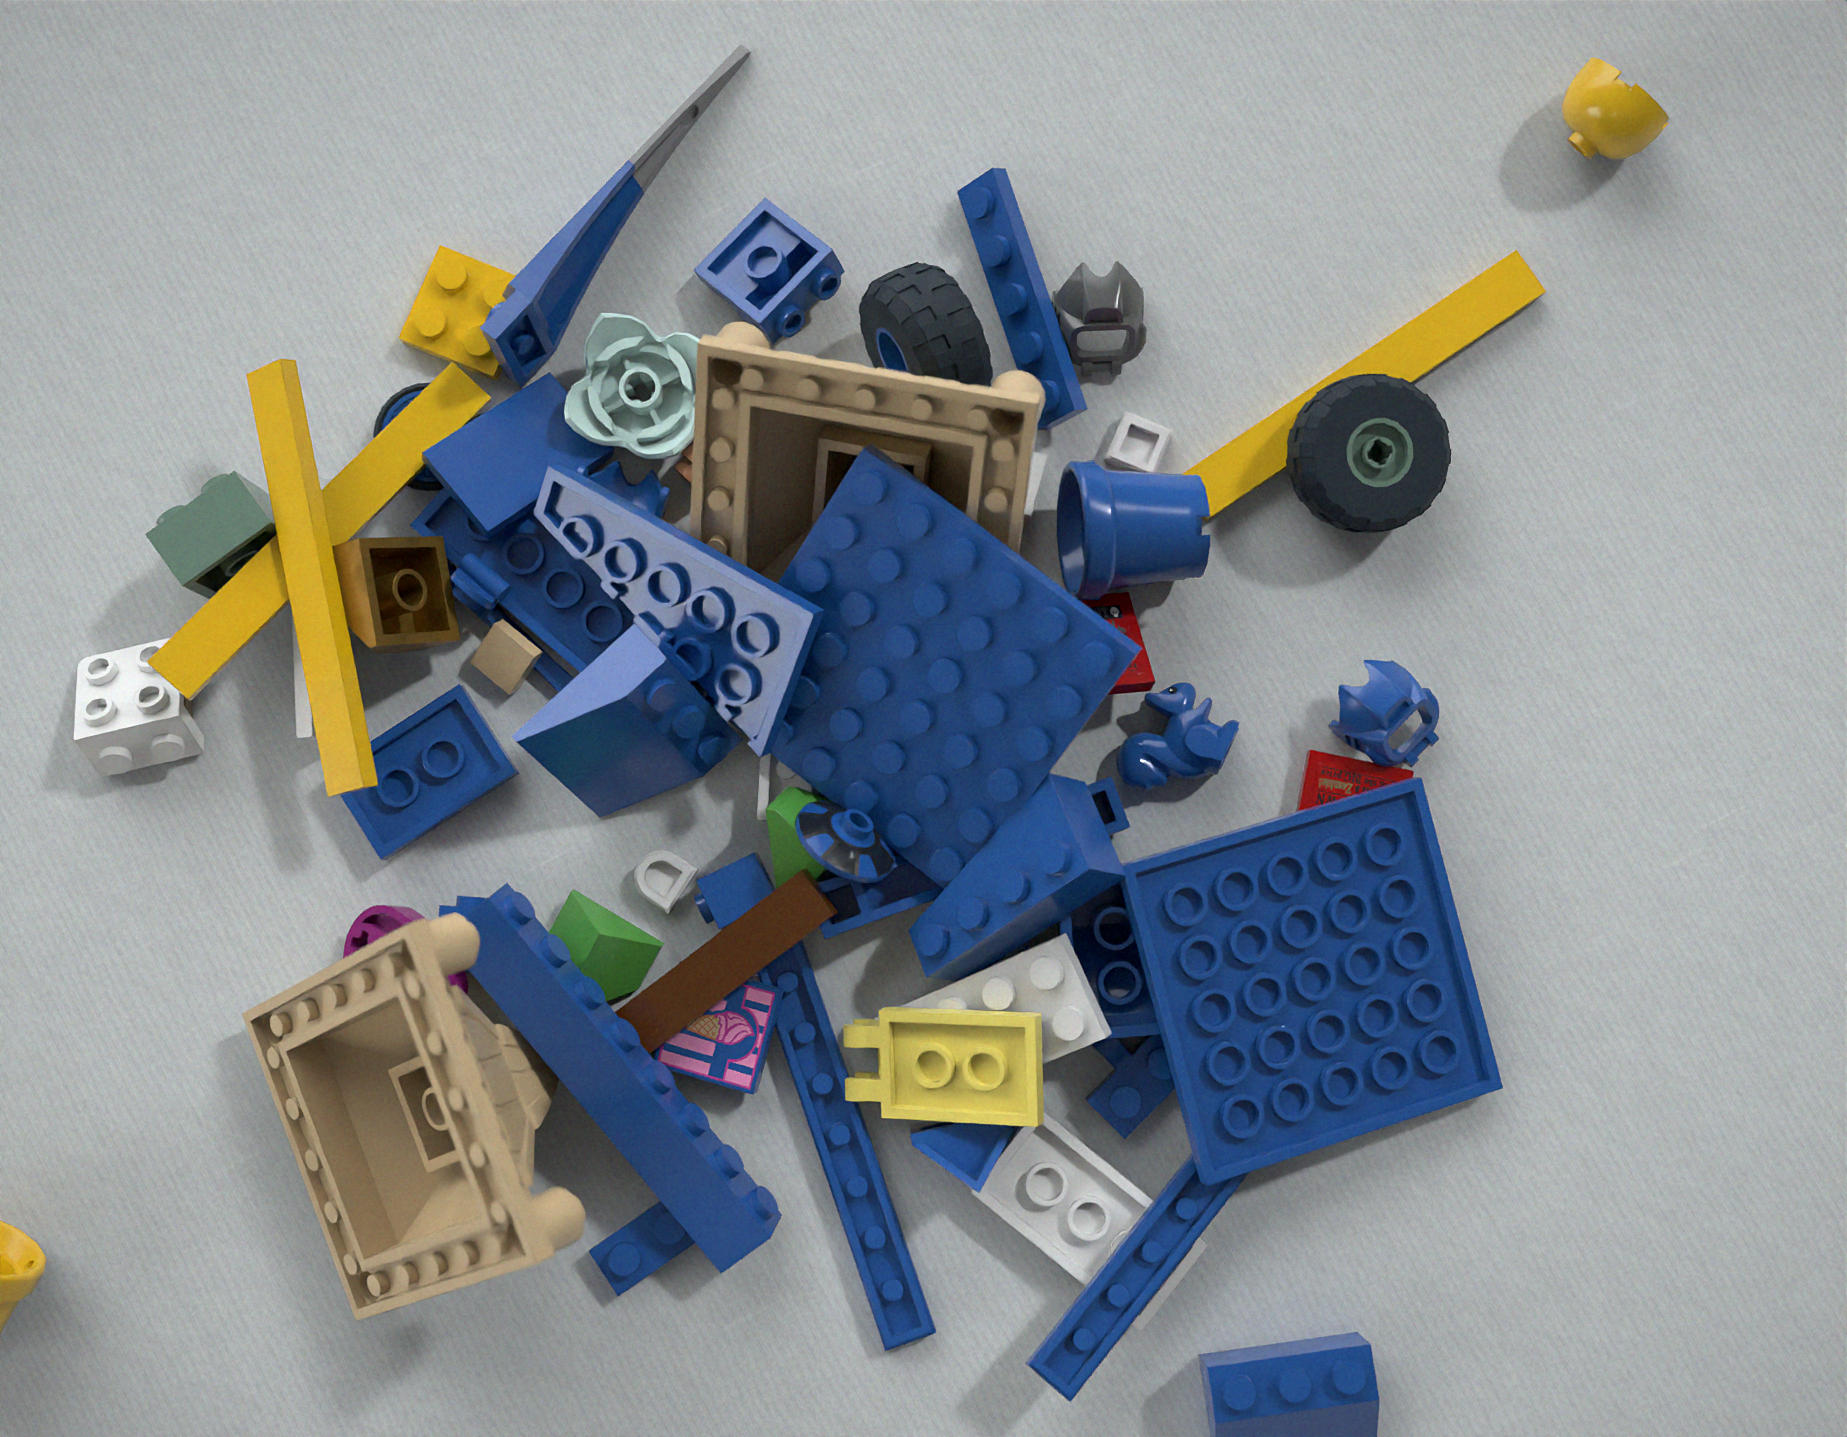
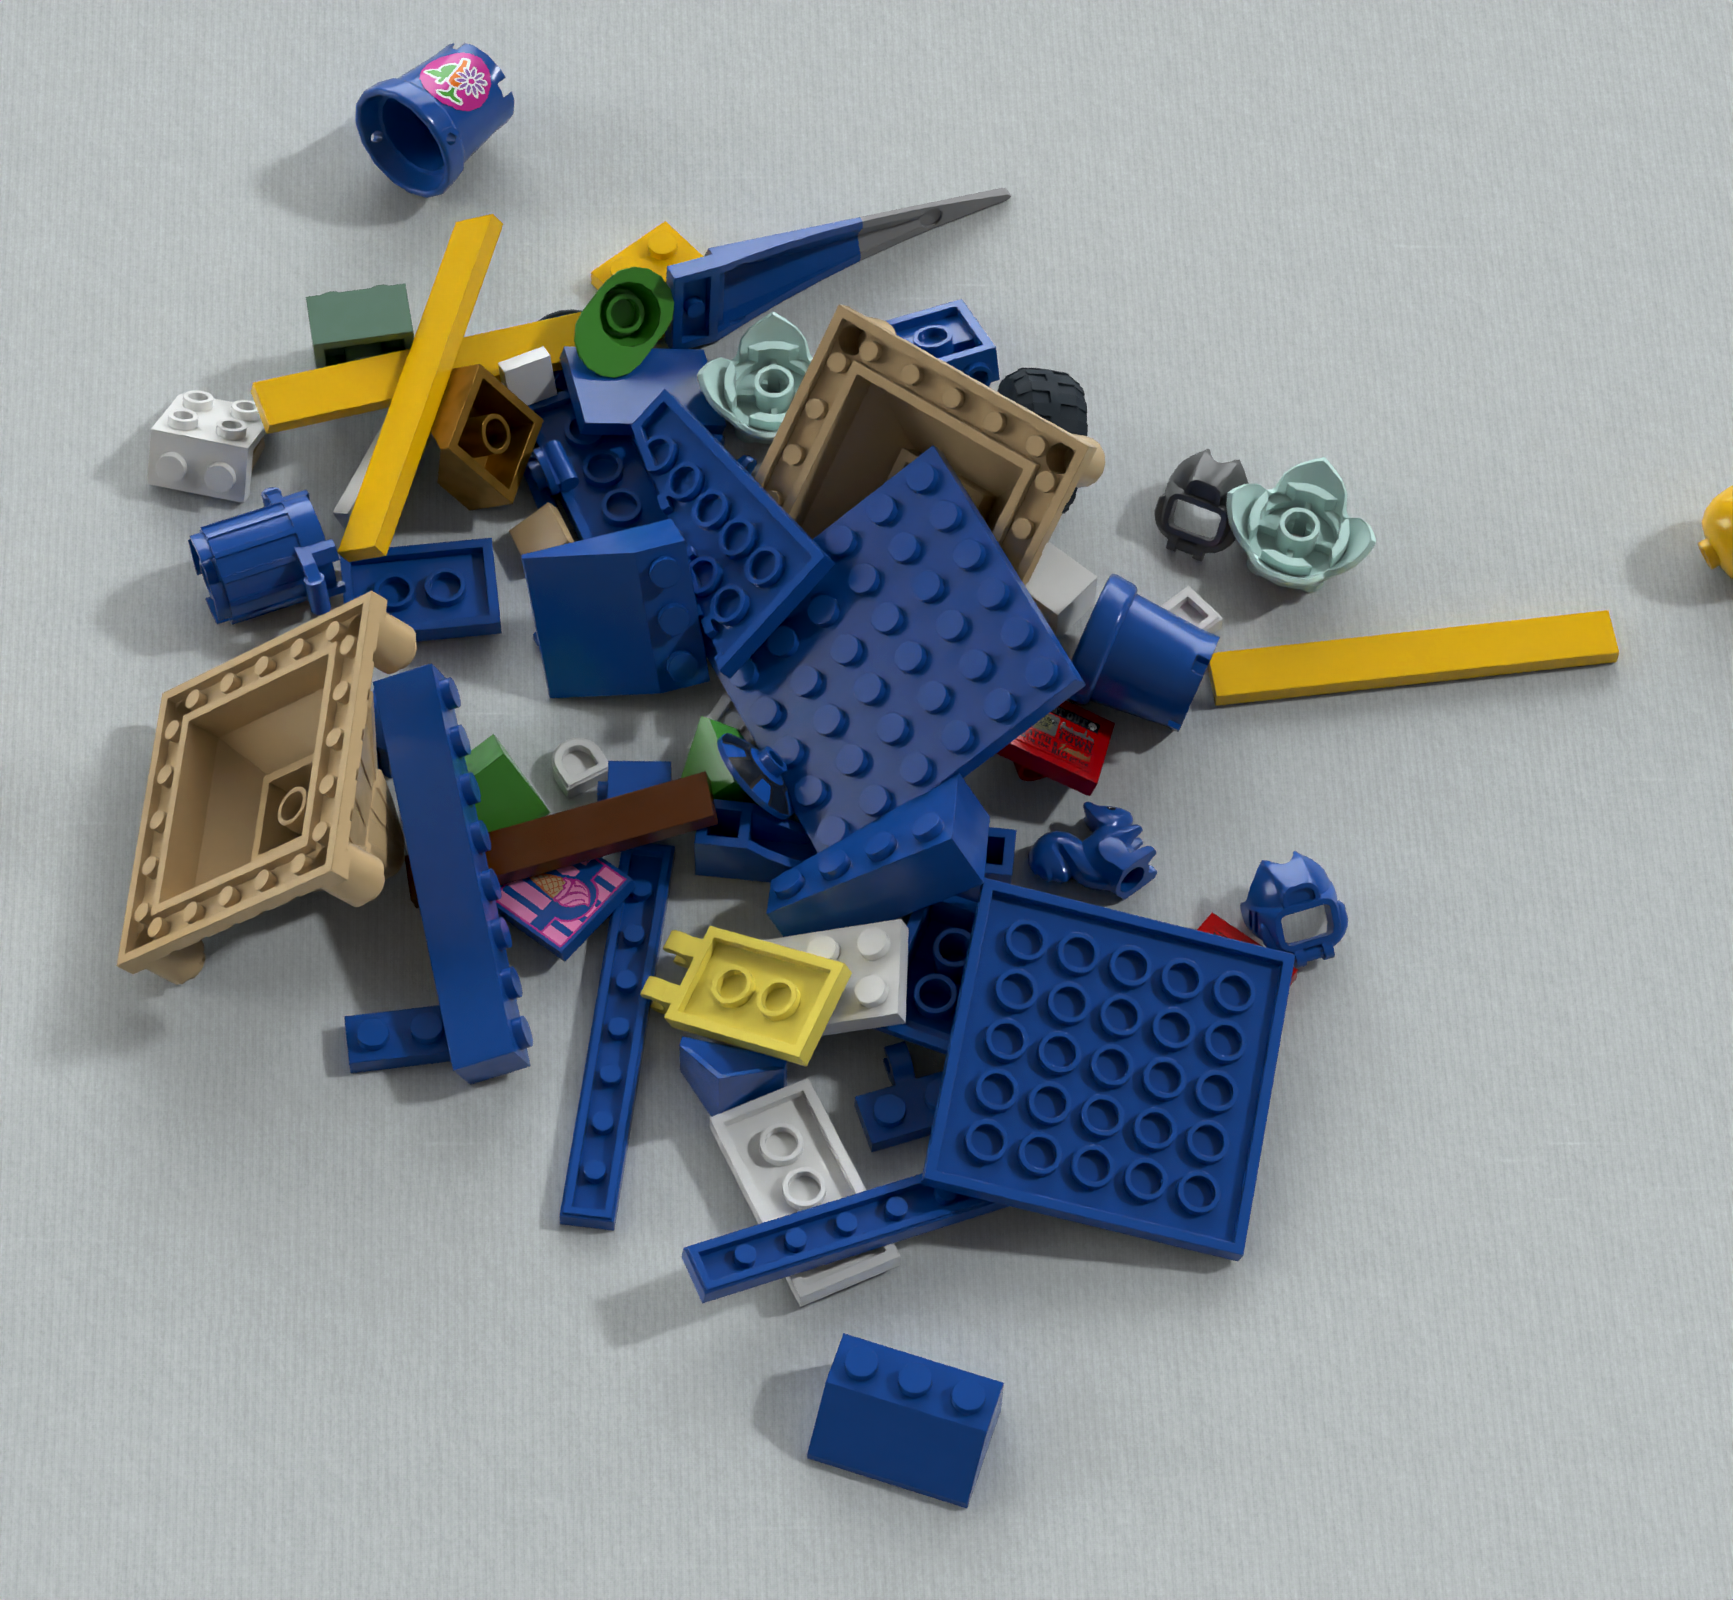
camera: 25 degrees right, 25 degrees down
blue plate [957,168,1088,430] -> none
black wheel [1286,374,1452,533] -> none
none -> blue container [188,487,346,625]
none -> blue piece [355,43,515,198]
none -> white tile [498,346,557,406]
none -> bright green piece [574,267,674,378]
none -> light aqua brick [1226,457,1376,593]

